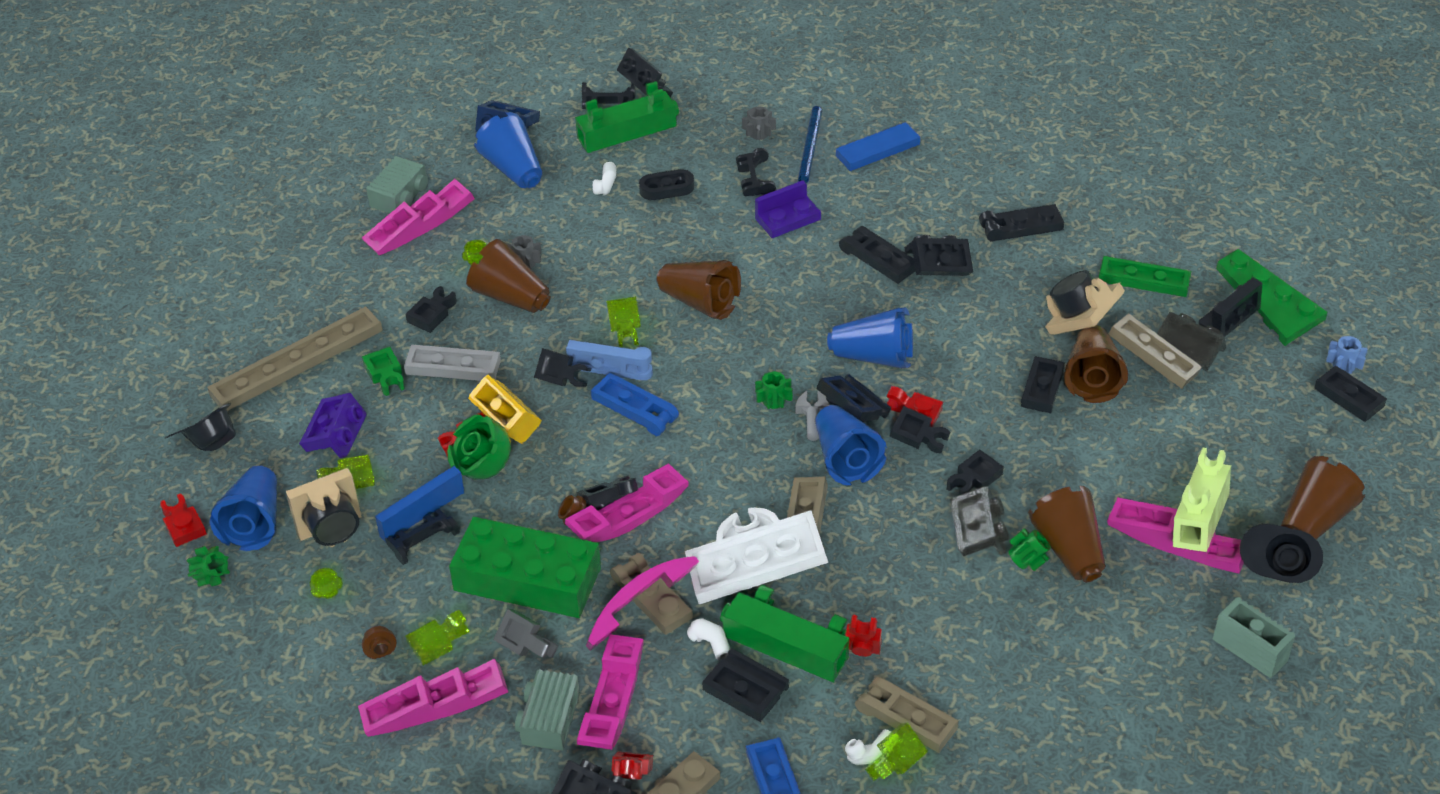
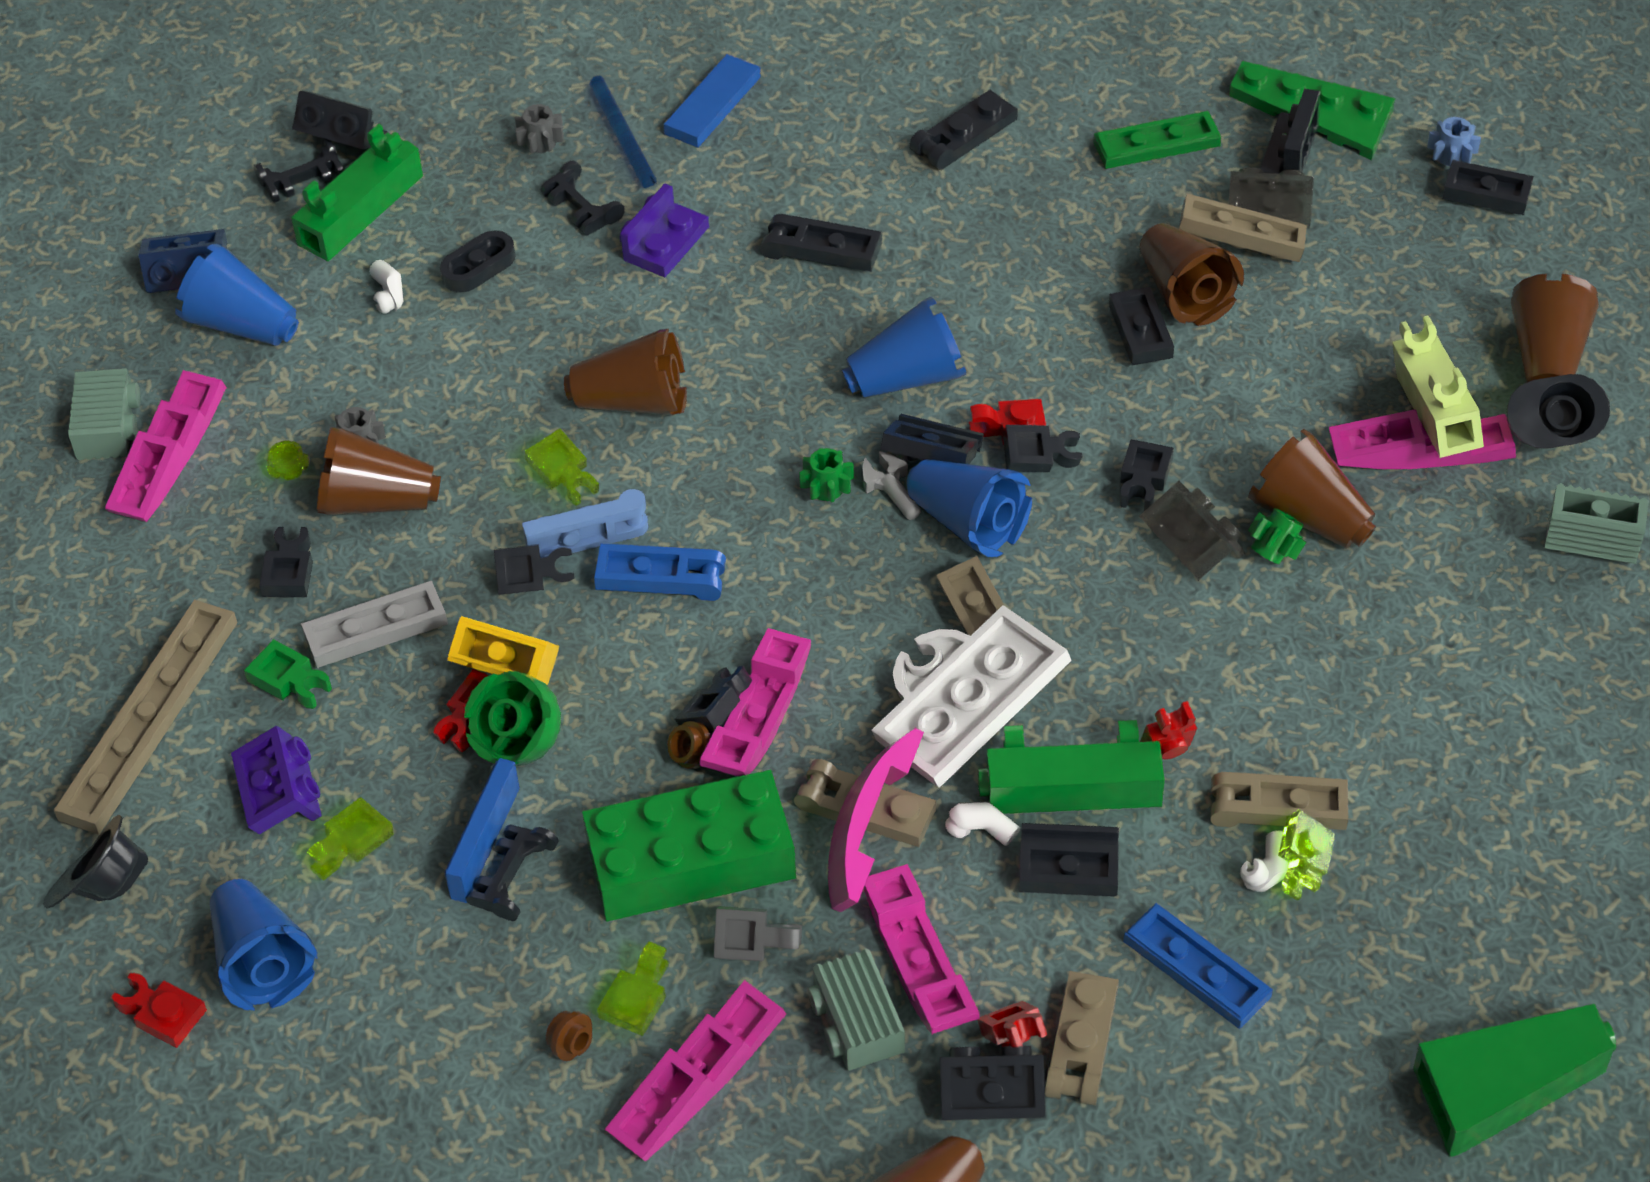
camera: 30 degrees left, 5 degrees up
green gear [186,546,230,587] -> none
piece [286,468,362,547] -> none
clear neon green plate [309,568,343,599] -> none
black bracket [904,235,973,276] -> none
piece [1045,270,1125,335] -> none

